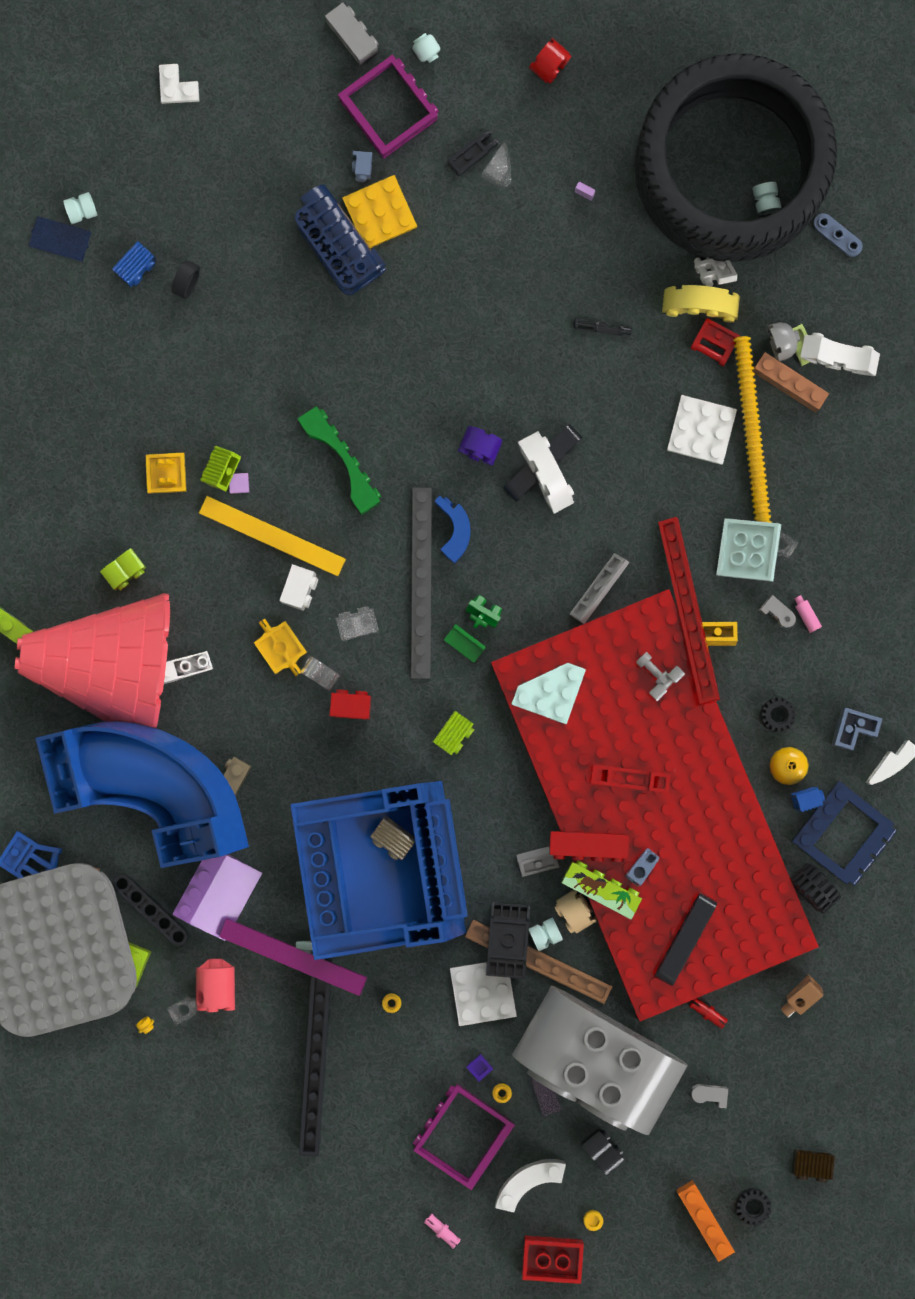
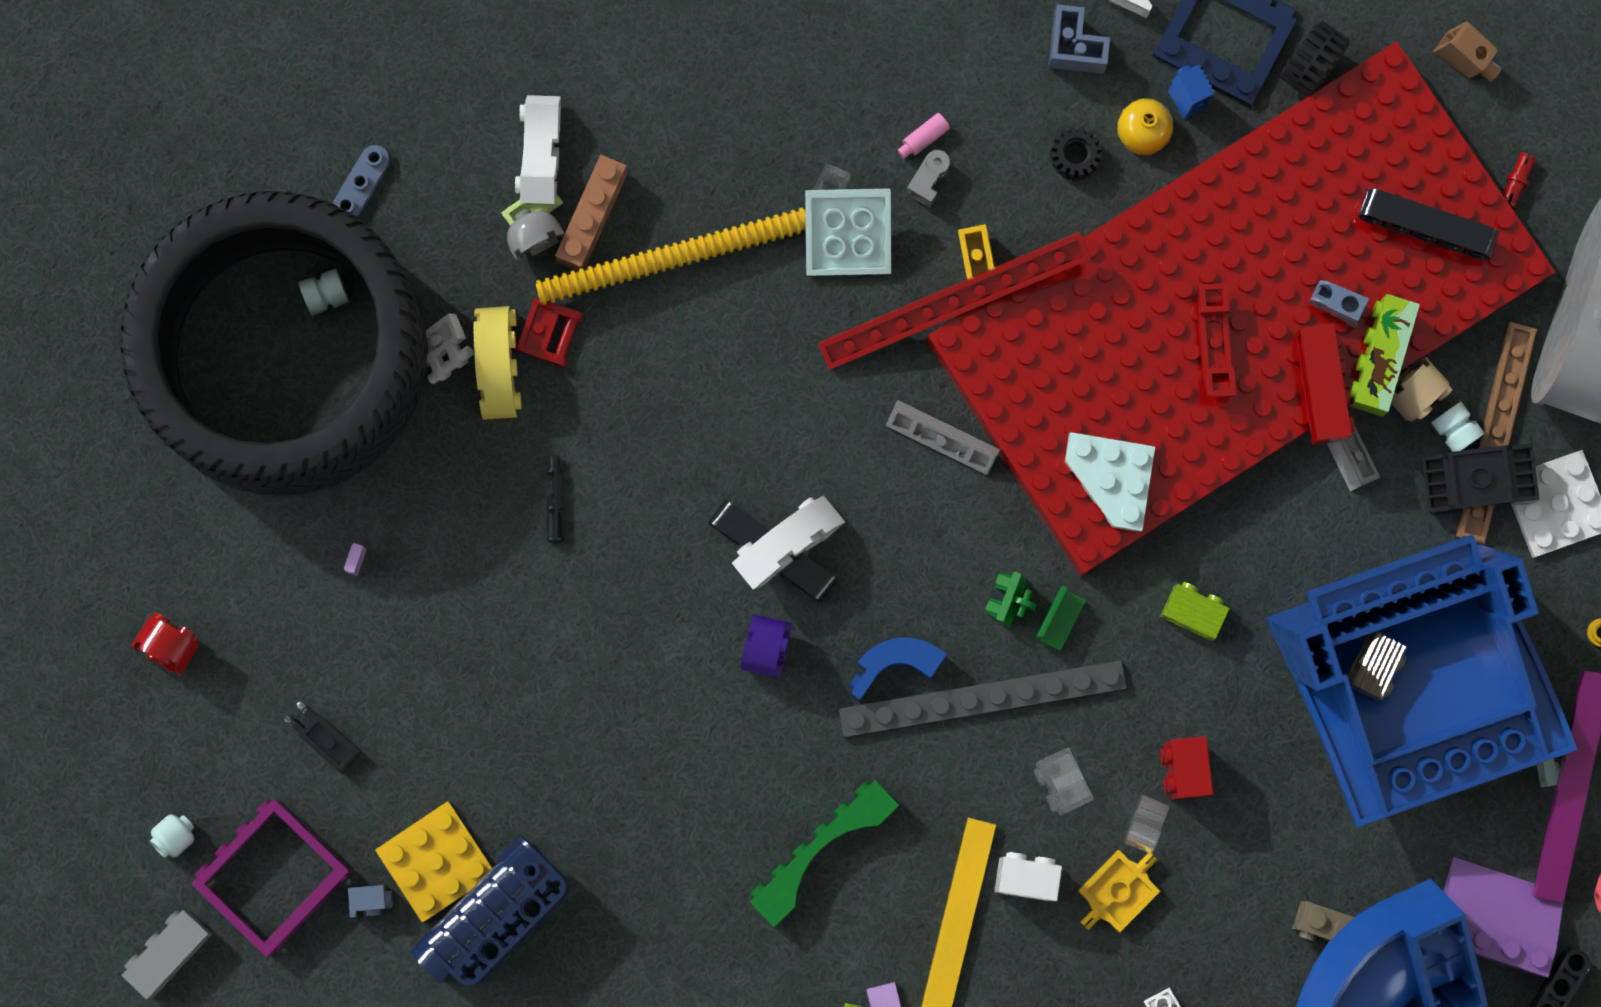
camera: 100 degrees left, 5 degrees down
clear slope [482,142,512,190] -> none
light grey bar [636,652,685,701] -> none
white plate [667,395,737,465] -> none

